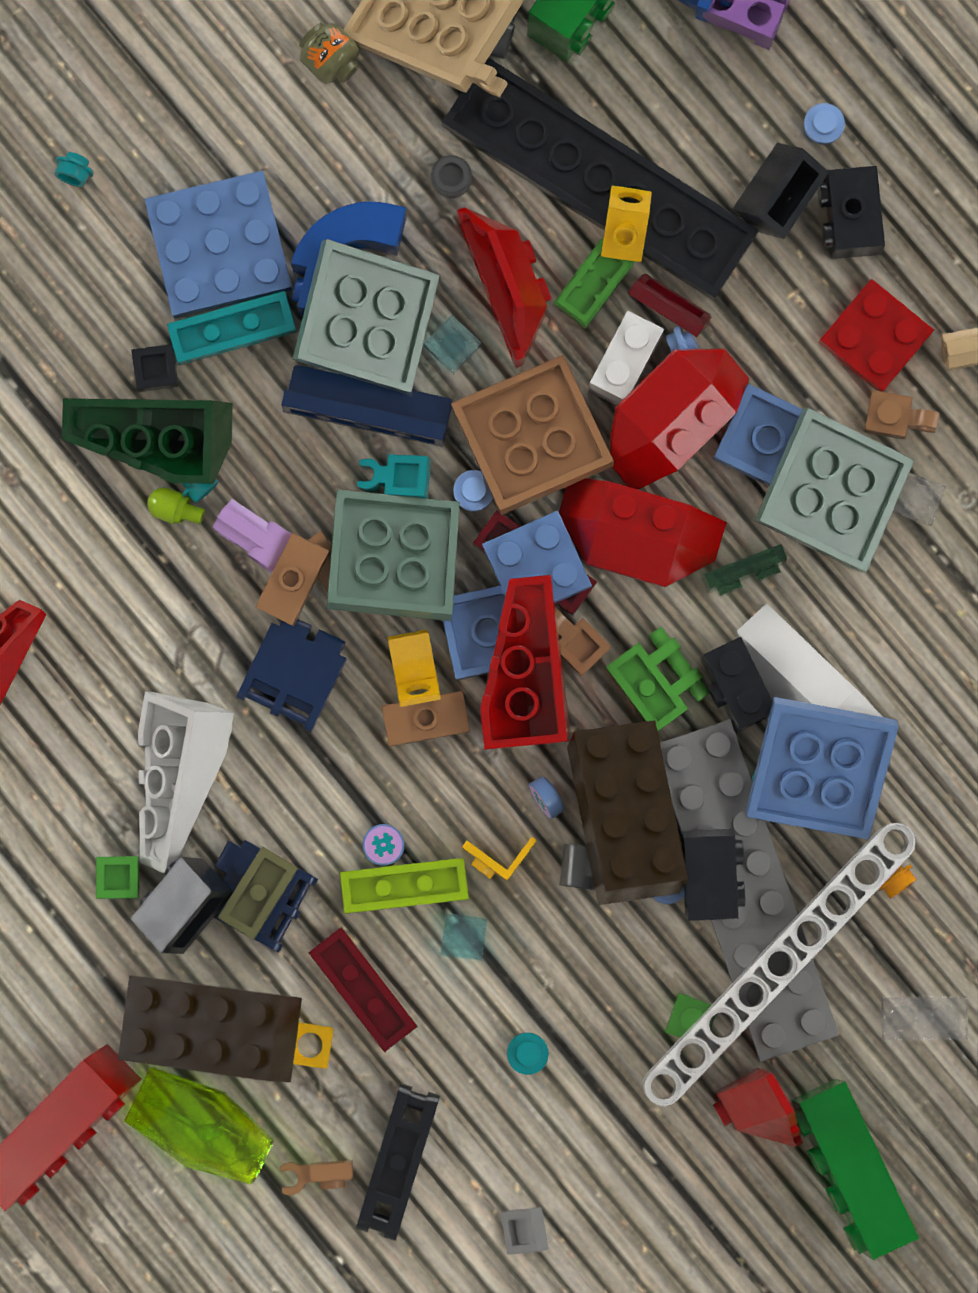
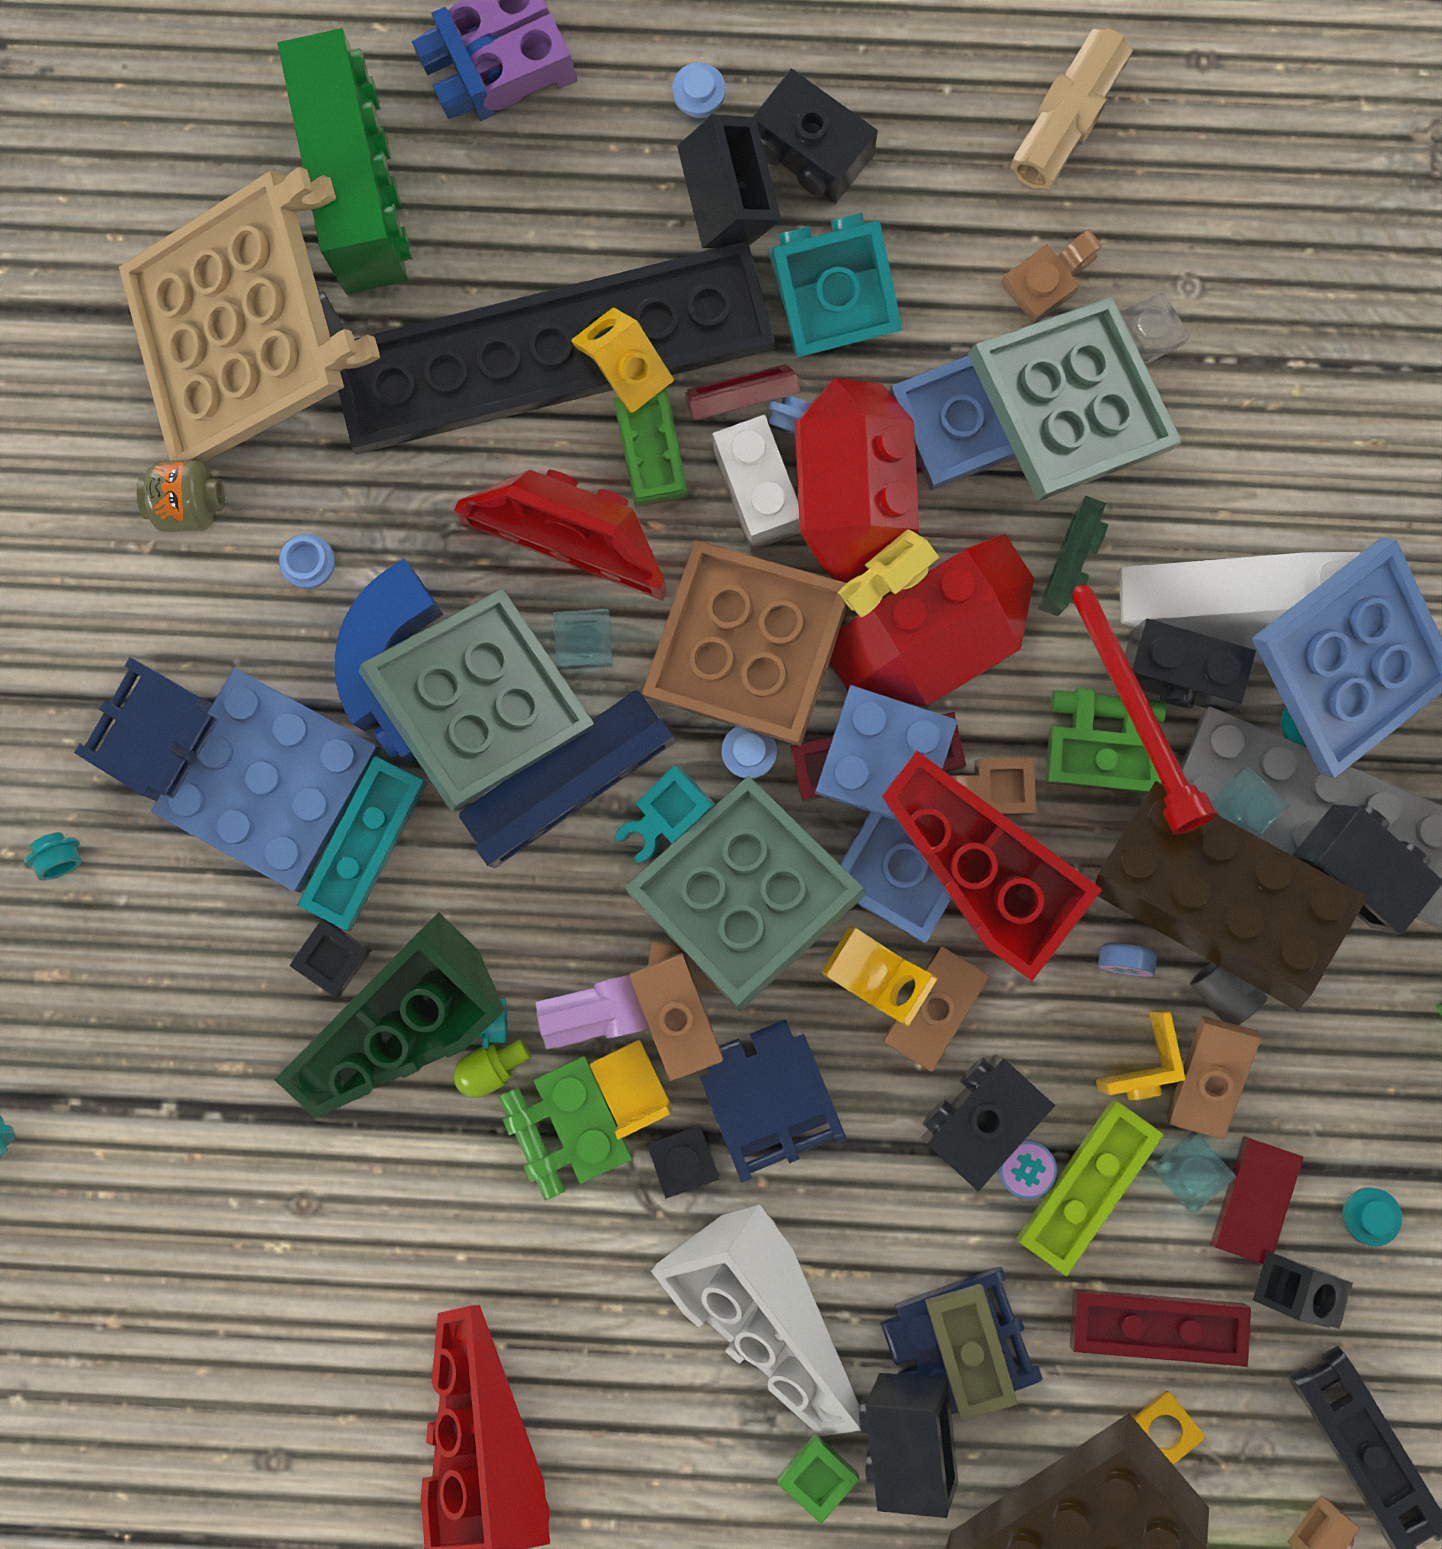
camera: 40 degrees left, 0 degrees up
dark grey tile [431,155,472,198] -> none
red plate [818,278,934,392] -> none
none -> dark blue plate [74,657,218,801]
none -> light blue plate [279,534,335,589]
none -> bright green plate [498,1055,633,1201]
none -> yellow bracket [590,1040,673,1140]
none -> black plate [647,1123,719,1199]
none -> teal plate [768,213,903,357]
none -> light yellow plate [838,529,939,618]
none -> black brick [921,1055,1055,1192]
none -> red piece [1071,584,1217,835]
none -> medium nougat plate [1166,1016,1261,1140]
none -> dark red tile [1210,1136,1304,1264]
none -> clear light blue plate [1211,766,1290,837]
none -> black leg [1253,1251,1353,1329]

